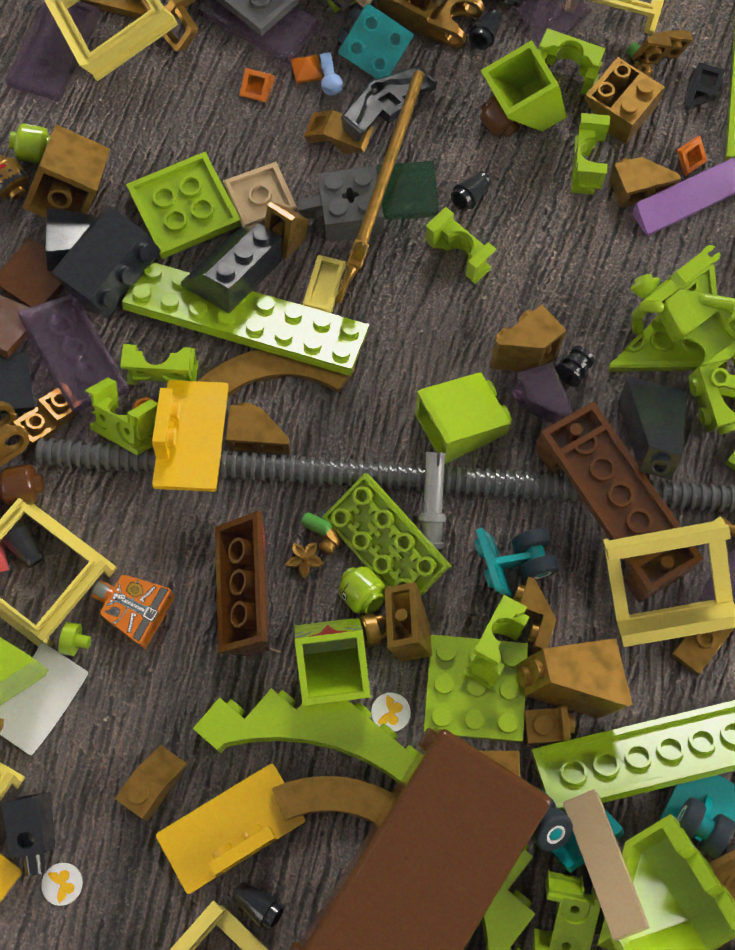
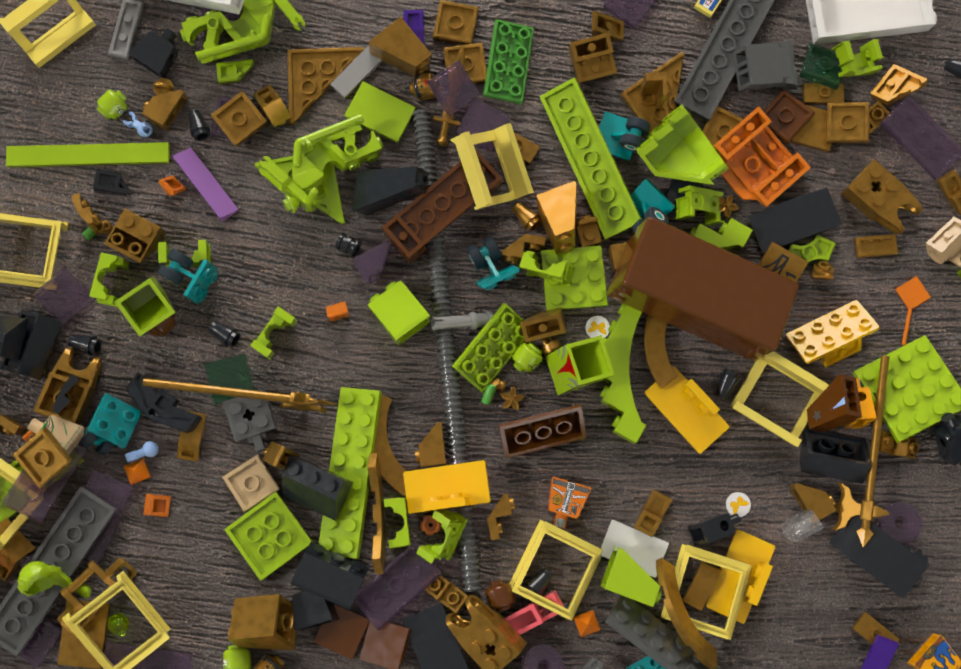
camera: 105 degrees left, 10 degrees up
lime tile [58,622,91,656] -> none
pearl gold slope [115,745,188,821] -> none
light yellow tile [302,255,346,314] -> none
pearl gold slope [489,304,567,373] -> none
tan tile [563,789,650,941] -> none
pearl gold slope [609,157,681,208] -> none
none -> clear neon green plate [107,613,129,636]
none -> teal plate [158,249,218,305]
none -> orange slope [326,302,349,321]
none -> pearl gold tile [367,453,386,574]
none -> pearl gold slope [487,494,515,540]
none -> pearl gold cone [512,202,542,232]
none -> pearl gold slope [634,489,672,537]

